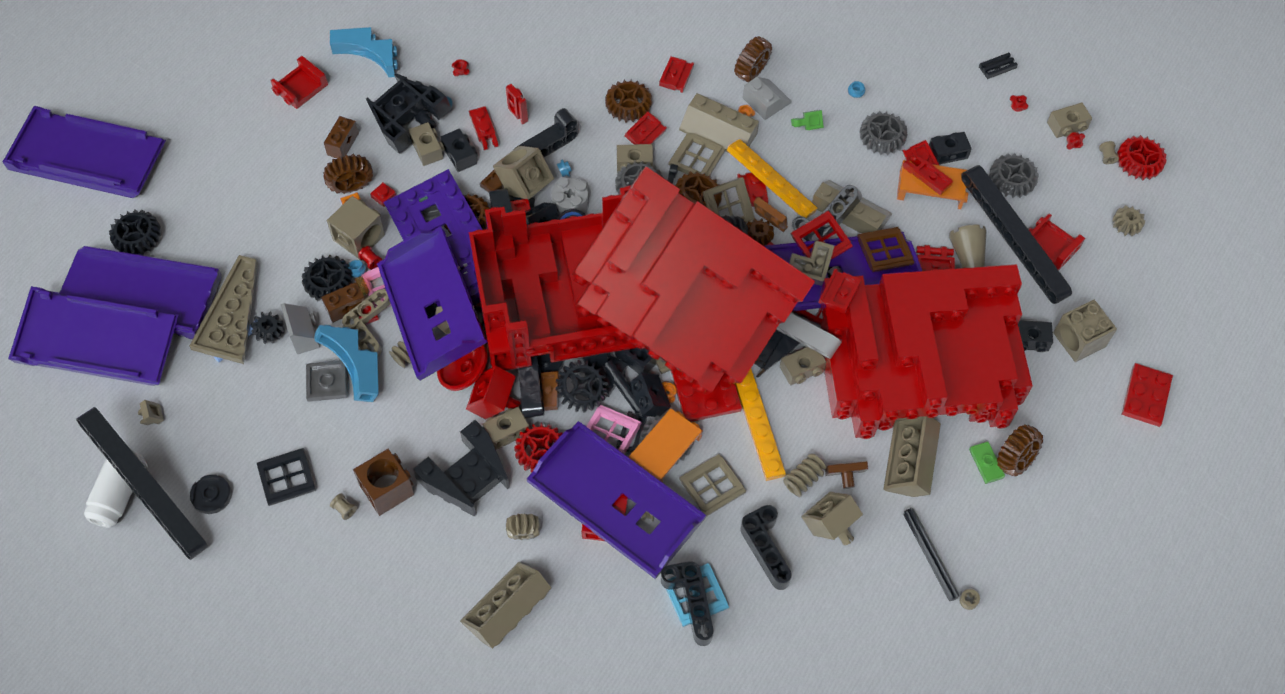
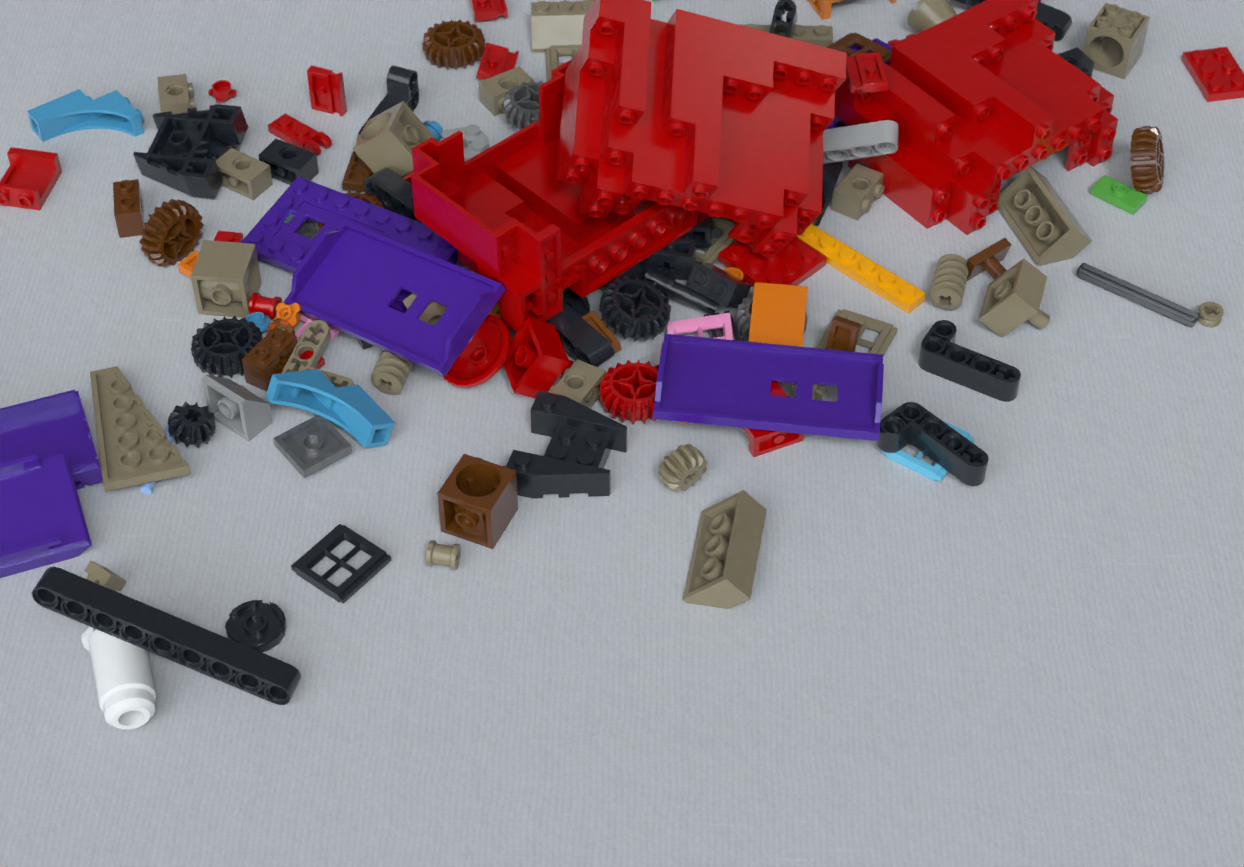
camera: 30 degrees left, 15 degrees down
none -> dark tan brick [157,74,196,114]
none -> orange plate [273,302,301,329]
none -> reddish brown tile [826,315,861,352]

